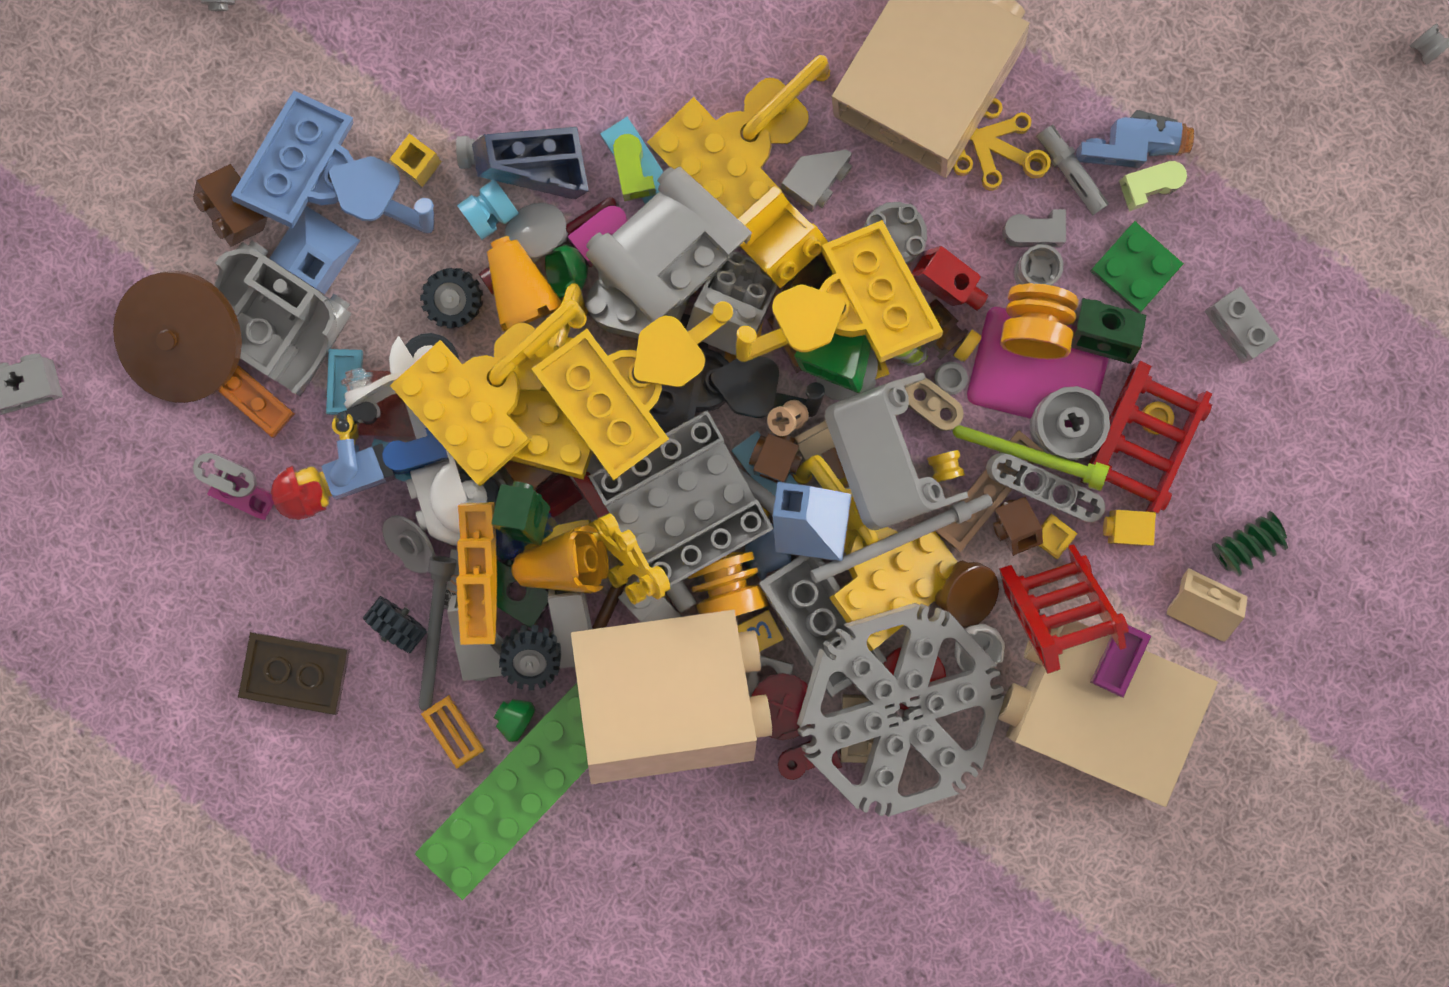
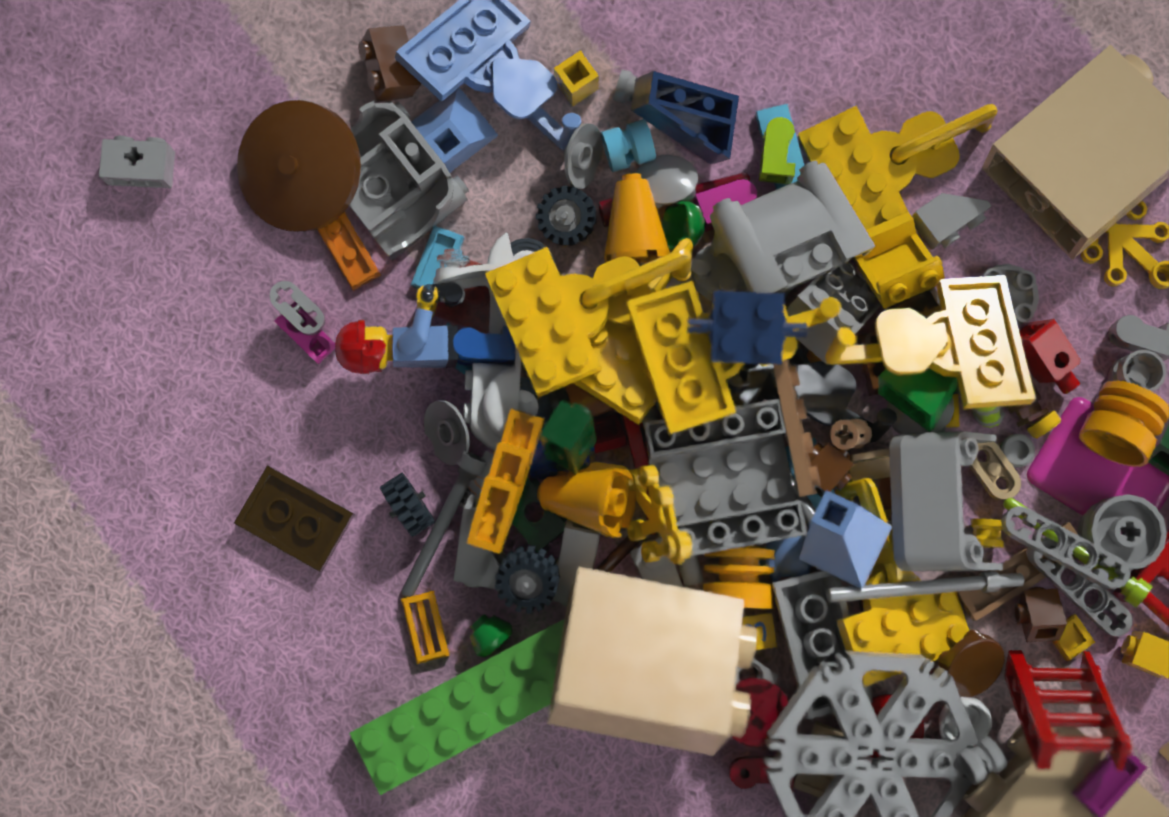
camera: 20 degrees right, 5 degrees down
none -> light grey dish [564,123,603,189]
none -> dark blue plate [686,291,807,365]
none -> medium nougat plate [773,360,821,497]
none -> light grey wheel [956,737,1006,785]
none -> light grey beam [1001,506,1130,589]

